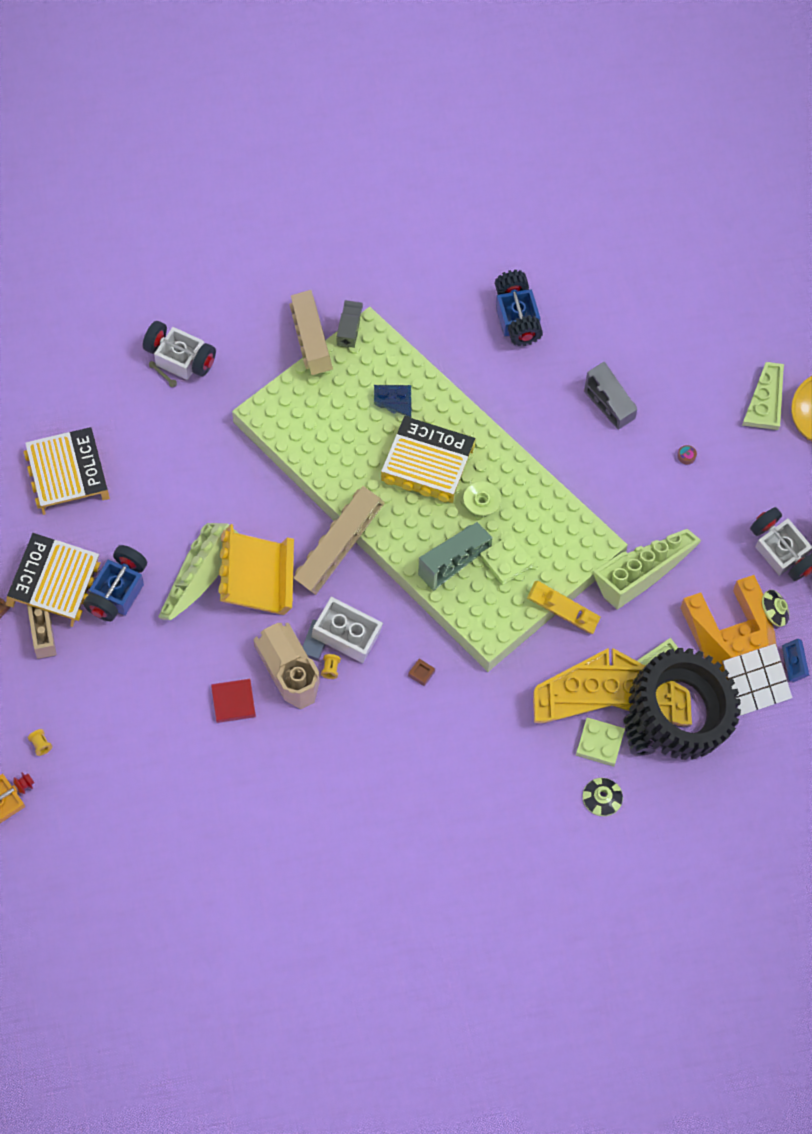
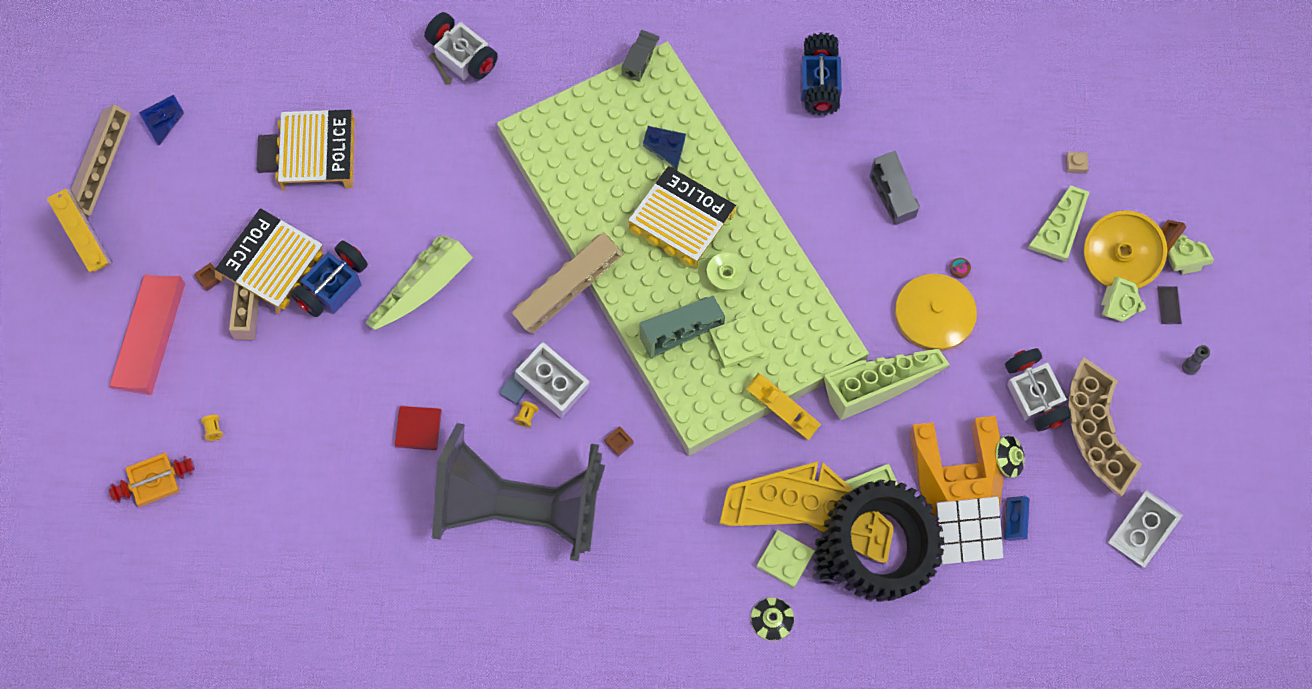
camera: 15 degrees right, 5 degrees up
yellow panel [218,524,294,615] -> none
tan brick [253,623,320,709] -> none
tan brick [289,290,333,375] -> none
none -> clear smoke tile [256,134,279,173]
none -> dark grey panel [432,423,605,561]
none -> yellow dish [895,274,977,351]
none -> tan plate [1066,152,1089,173]

